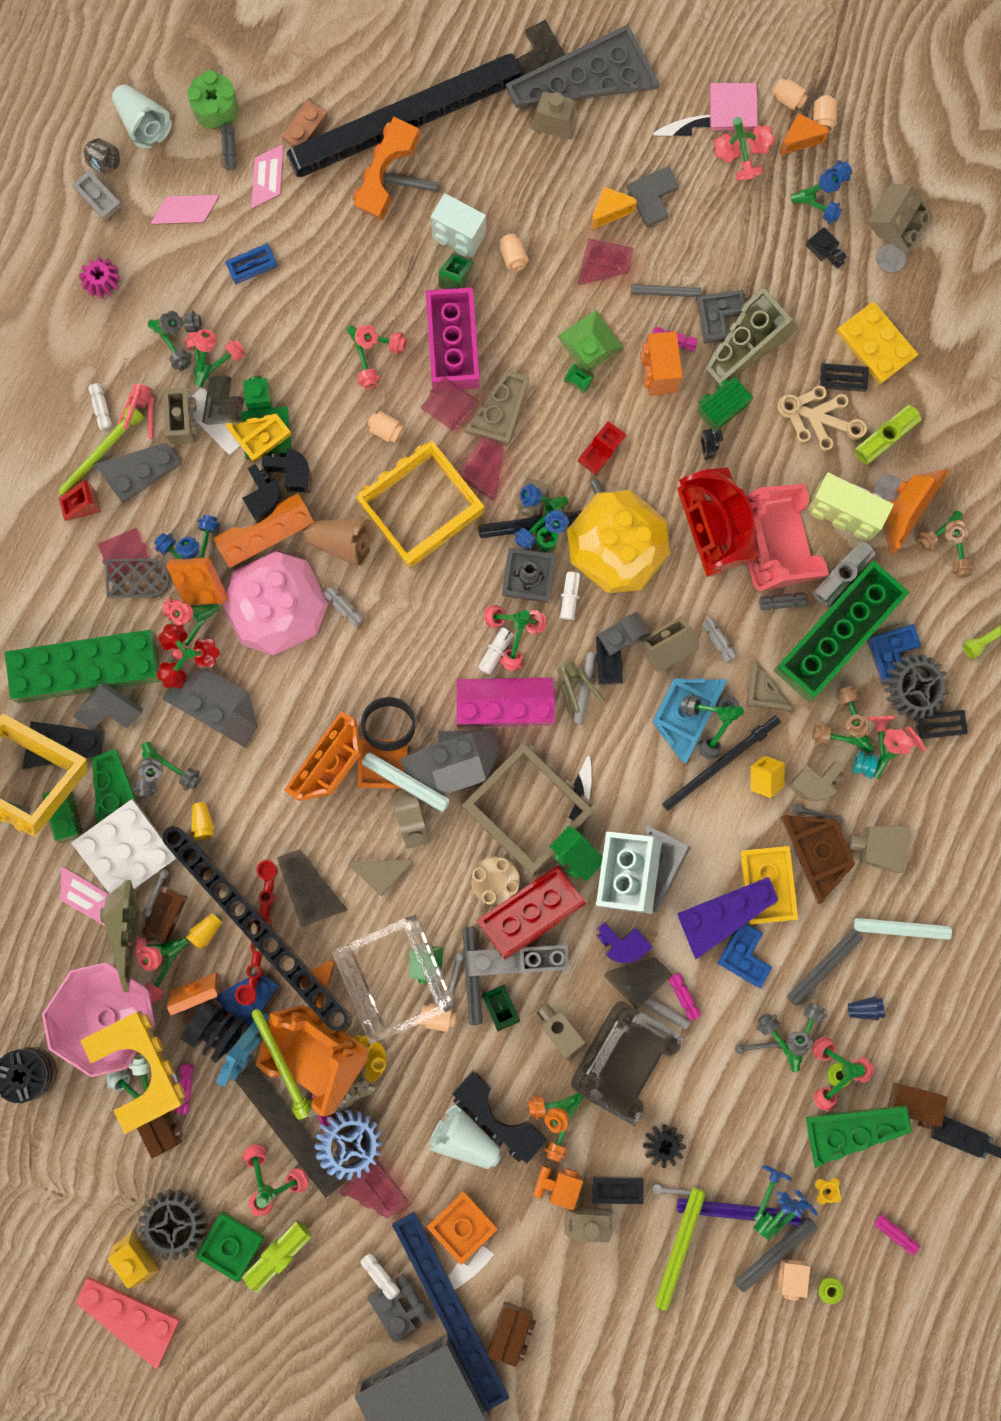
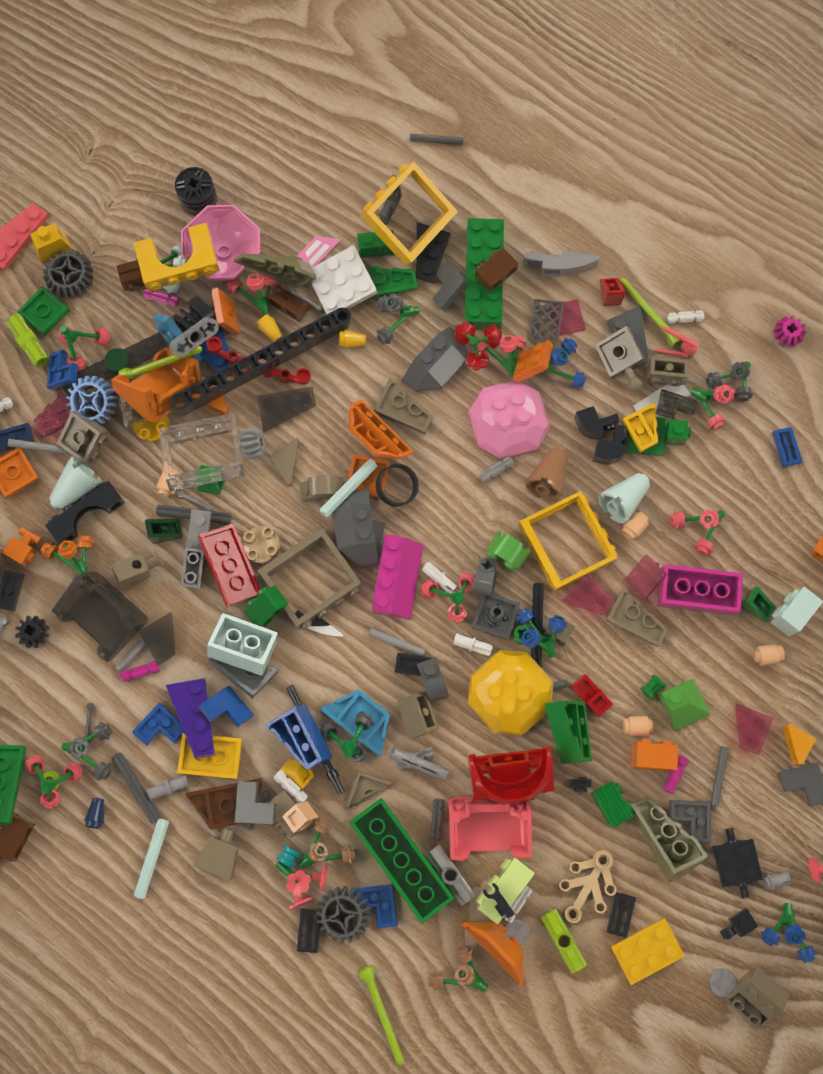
camera: 105 degrees right, 5 degrees down
orange arch [213,493,314,568] -> none
olive plant [557,662,605,714] -> none
dark purple brick [596,922,652,963] -> none
none -> light grey bar [8,439,67,454]
none -> blue tile [47,350,78,390]
none -> dark tan plate [57,411,109,464]
none -> dark green sticker [104,348,128,371]
none -> light grey pin [147,775,189,801]
none -> light grey beam [169,317,219,357]
none -> blue tile [198,686,253,728]
none -> tile [235,781,277,825]
none -> light grey gear [239,427,266,460]
none -> blue wedge [264,704,333,770]
none -> white axle [273,770,308,803]
none -> light nougat brick [282,801,318,833]
none -> dark tan wing [374,378,433,434]
none -> light grey pin [389,747,448,781]
none -> dark grey piece [472,558,497,596]
none -> reddish brown brick [475,247,519,293]
none -> black plate [483,882,515,919]
none -> bright green brick [486,530,531,572]
none -> light grey slope [523,250,600,277]
none -> green wedge [544,701,592,764]
none -> plate [595,326,645,392]
none -> light aqua cone [598,473,650,523]
none -> light nougat brick [623,716,653,737]
none -> black plate [712,828,763,899]
none -> light grey pin [763,871,791,891]

